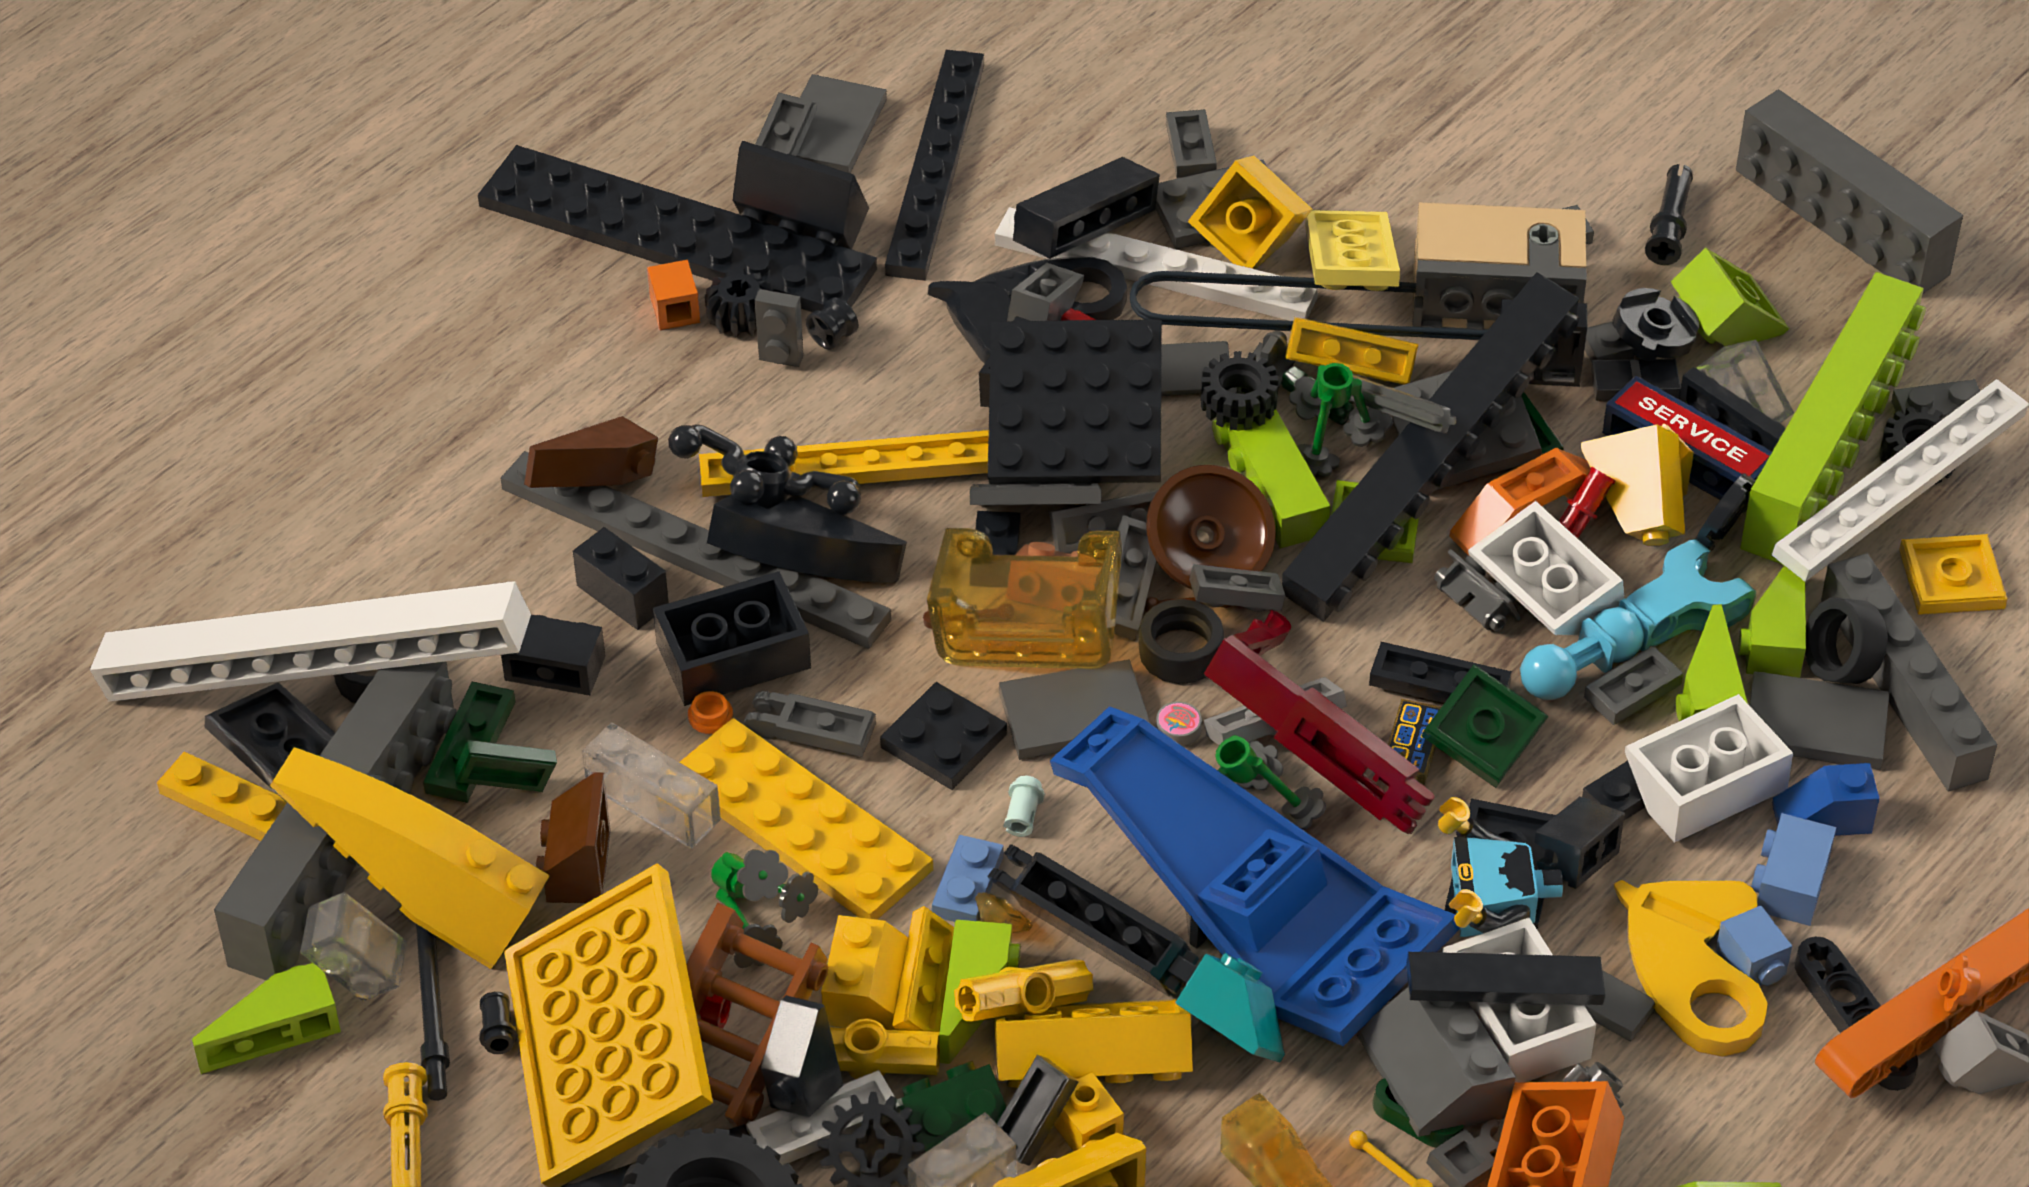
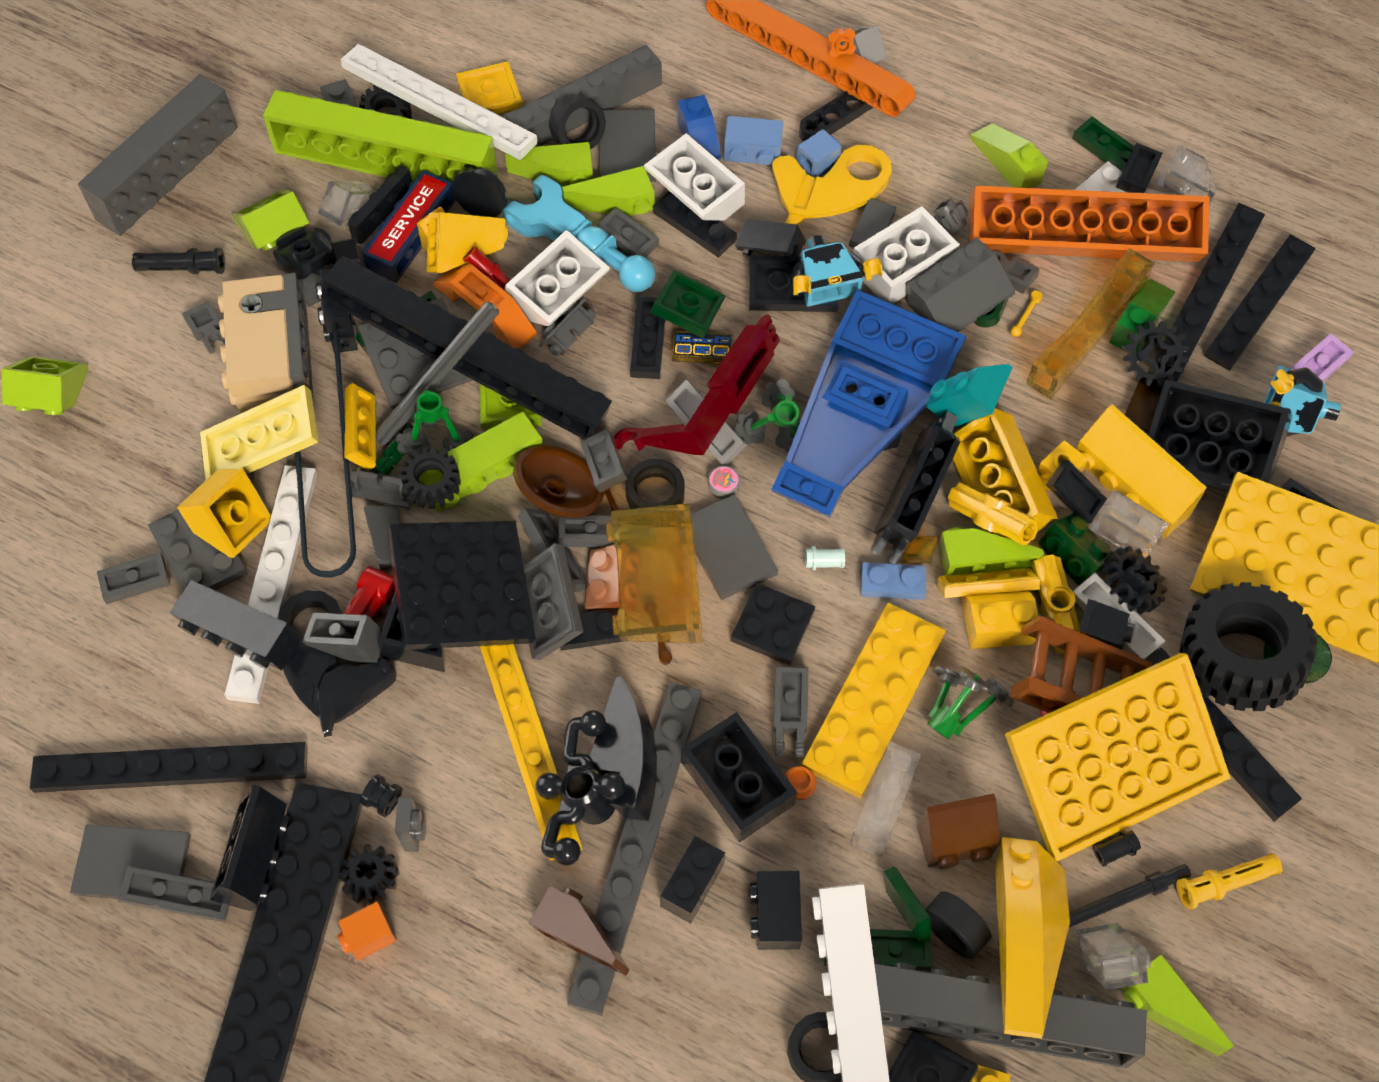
camera: 105 degrees left, 15 degrees up
black tile [1406,952,1606,1005] -> none
none -> lime slope [1,356,88,415]
none -> black tyre [925,891,992,959]

